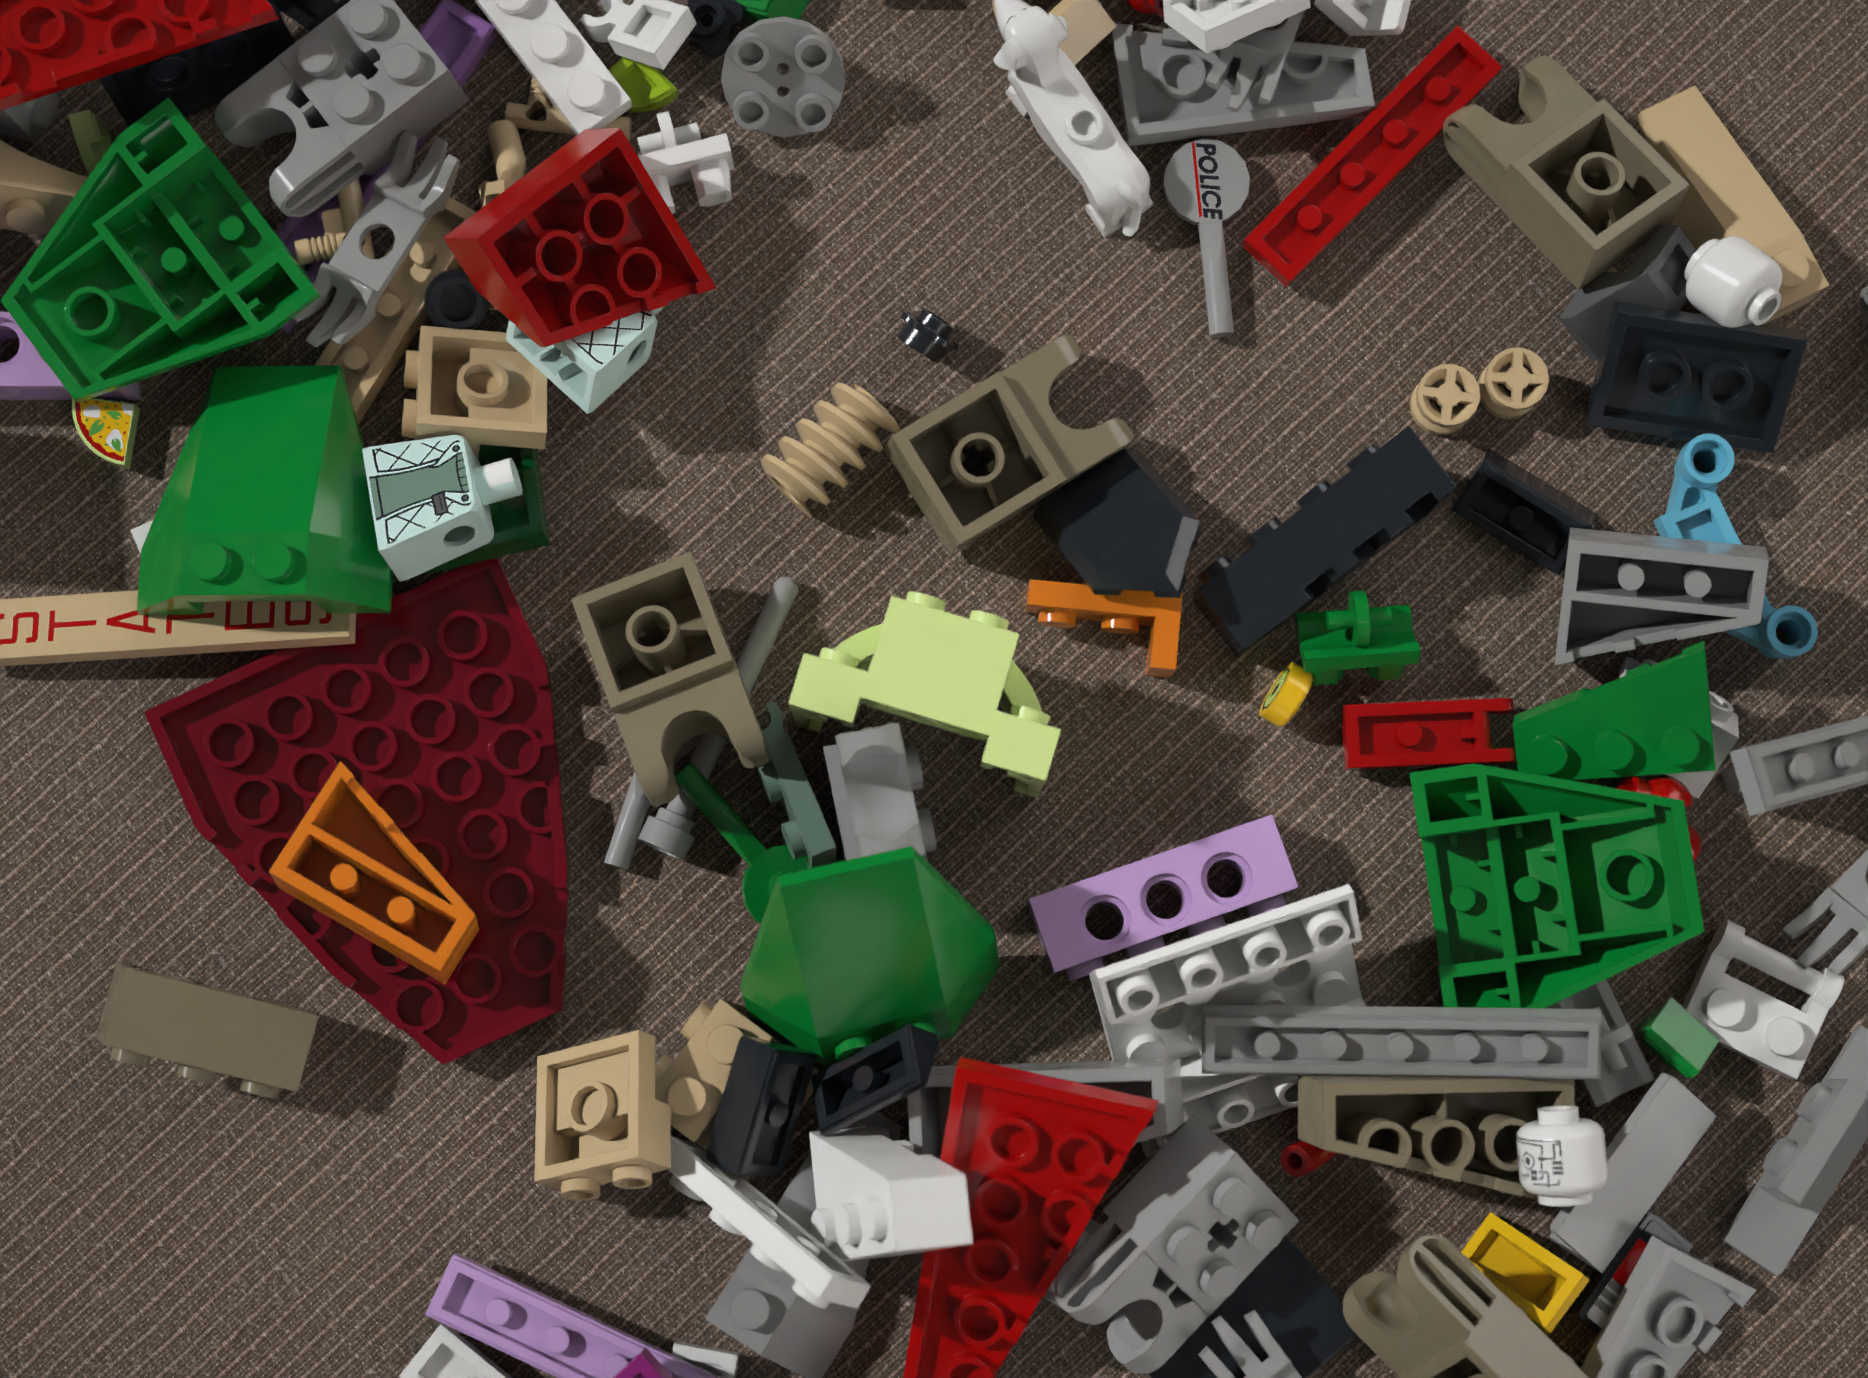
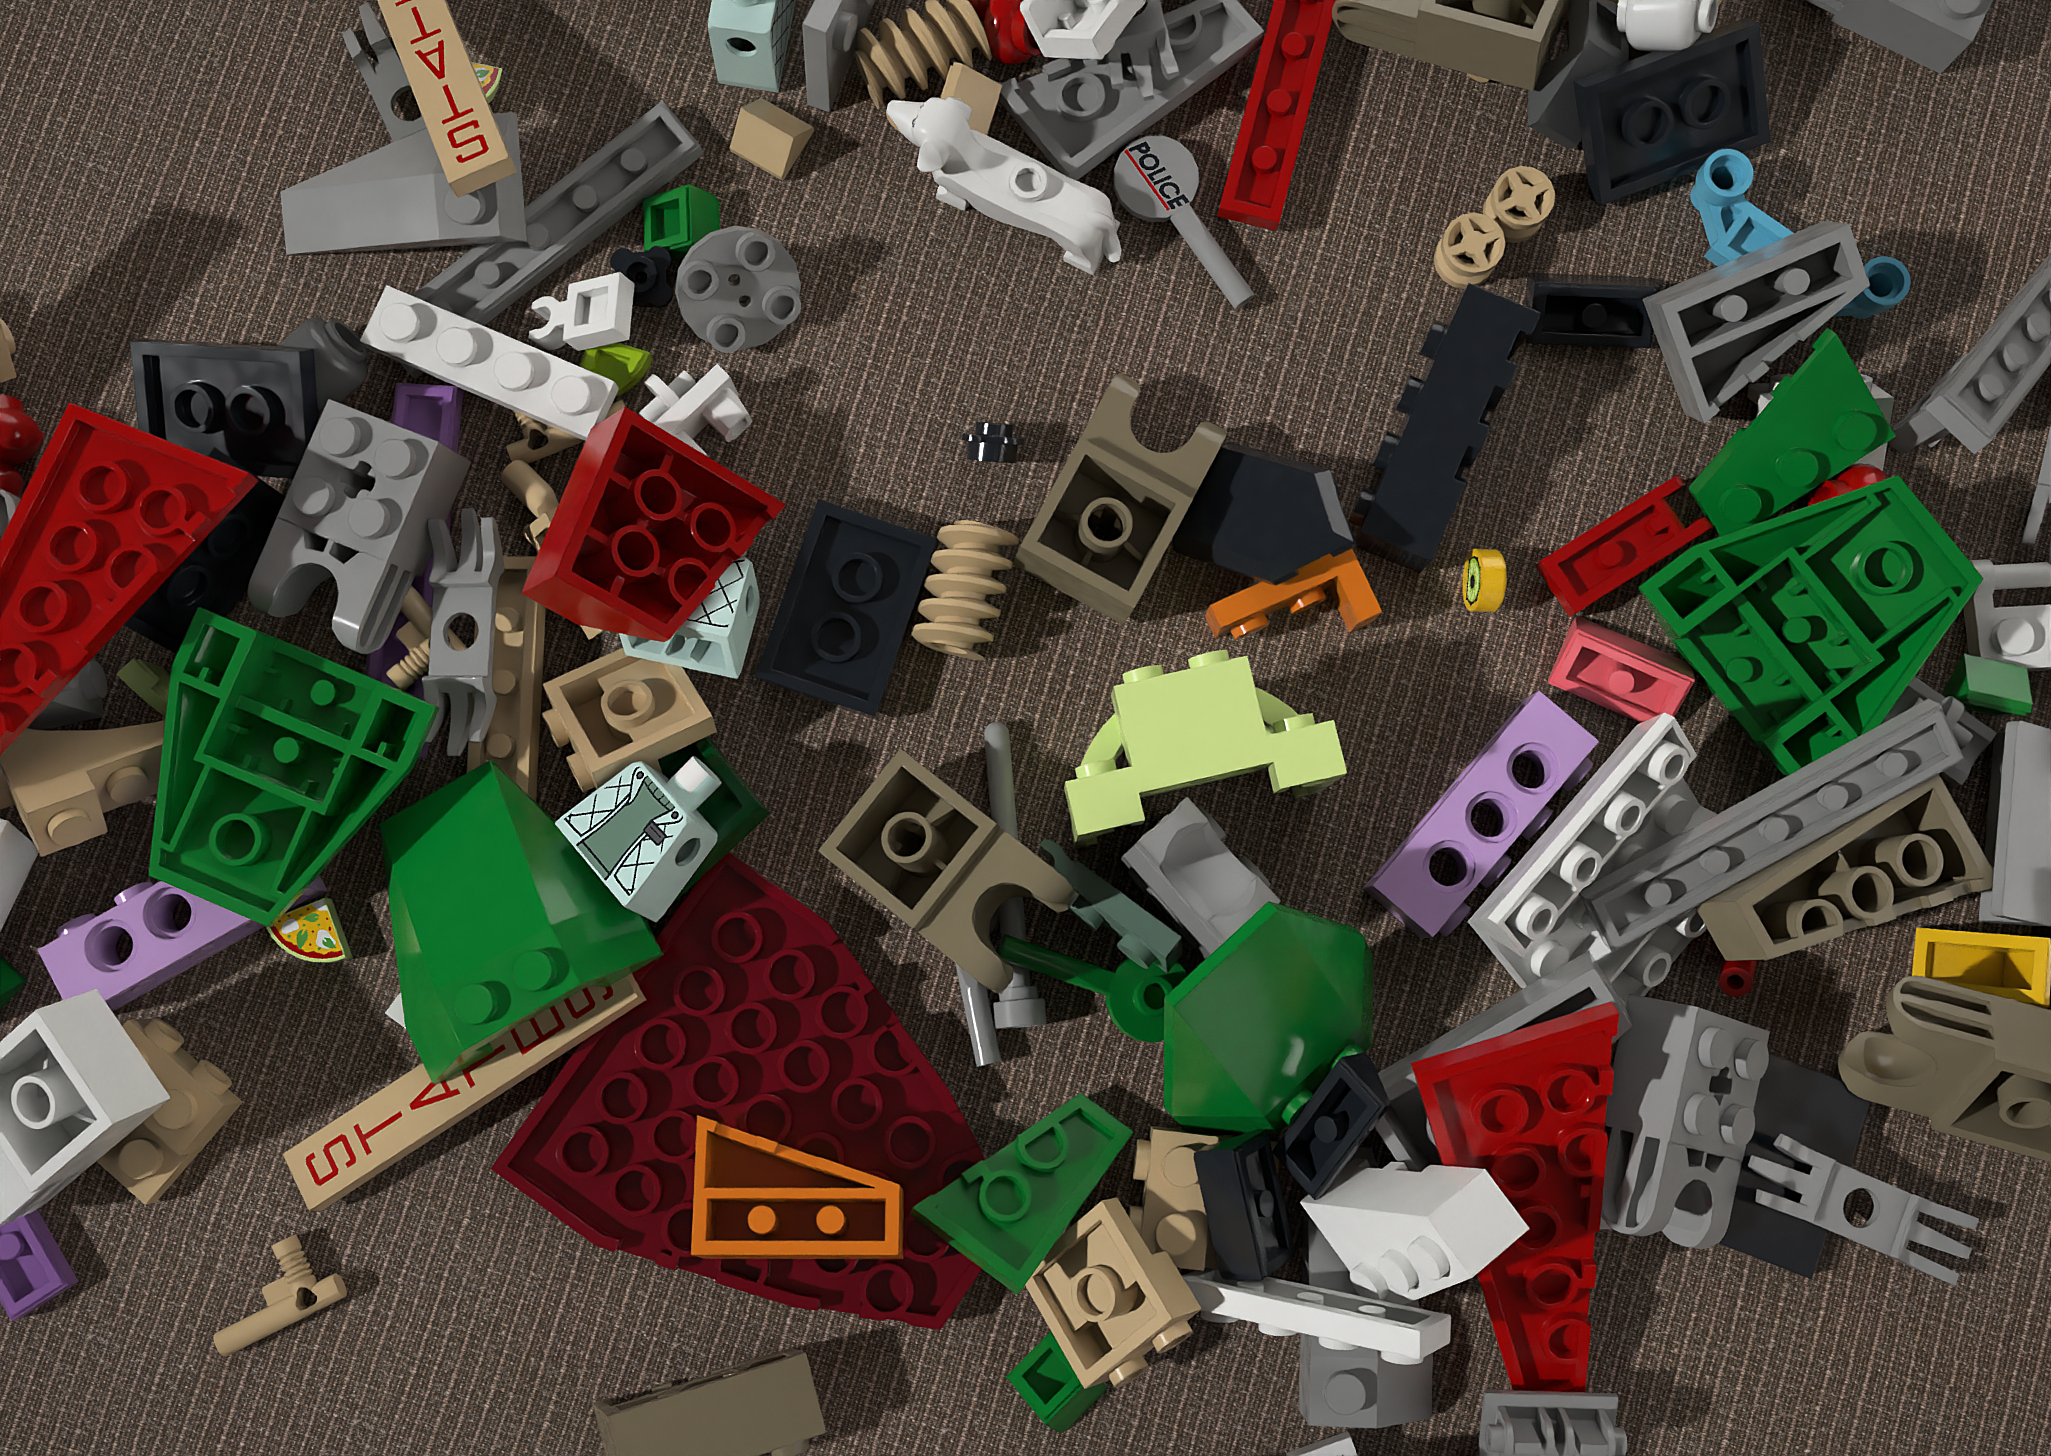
camera: 25 degrees left, 0 degrees up
black plate [424,269,488,329] -> none
green hips [1295,590,1420,686] -> none
white head [1516,1105,1608,1206] -> none
none -> black plate [755,499,939,720]
none -> green wing [910,1093,1133,1296]
none -> green slope [1006,1331,1107,1433]
none -> coral slope [1548,616,1695,723]

